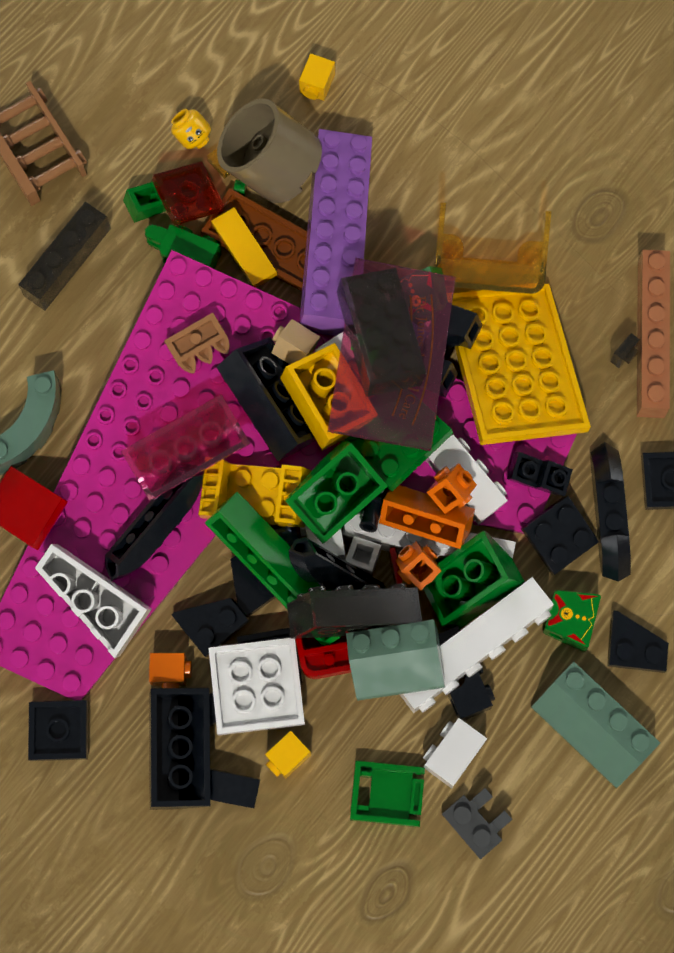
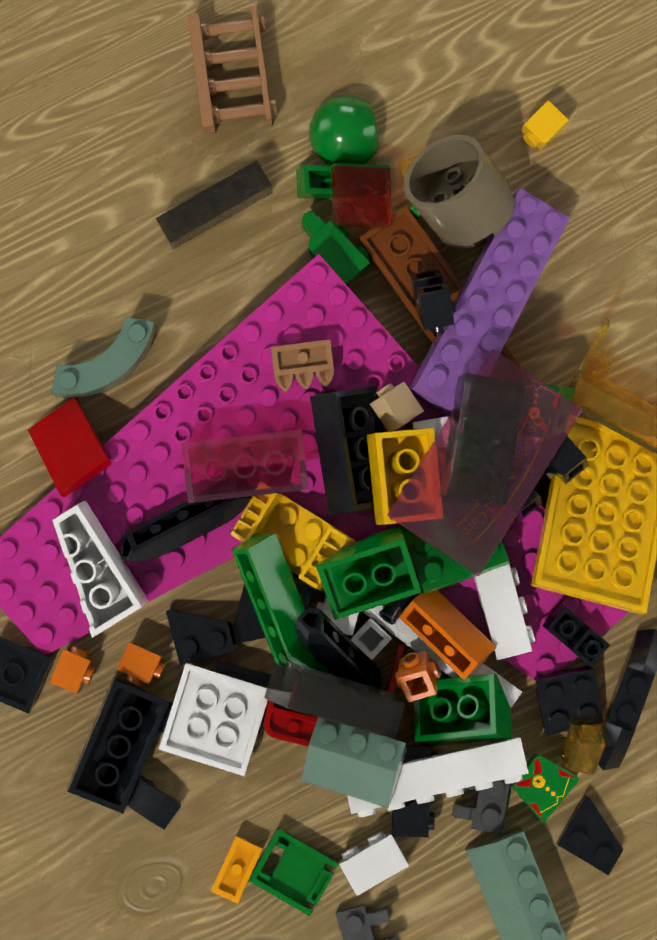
camera: 20 degrees right, 10 degrees up
yellow head [171,109,211,149] -> none
yellow tile [211,207,277,288] -> none
yellow brick [265,731,311,779] -> none
orange brick [427,463,477,514] -> none
none -> orange brick [49,646,96,694]
none -> light orange plate [211,835,263,904]
none -> green cylinder [309,95,379,165]
none -> black arch [410,270,455,332]
none -> dark grey plate [452,779,510,834]
none -> clear yellow brick [560,724,605,775]

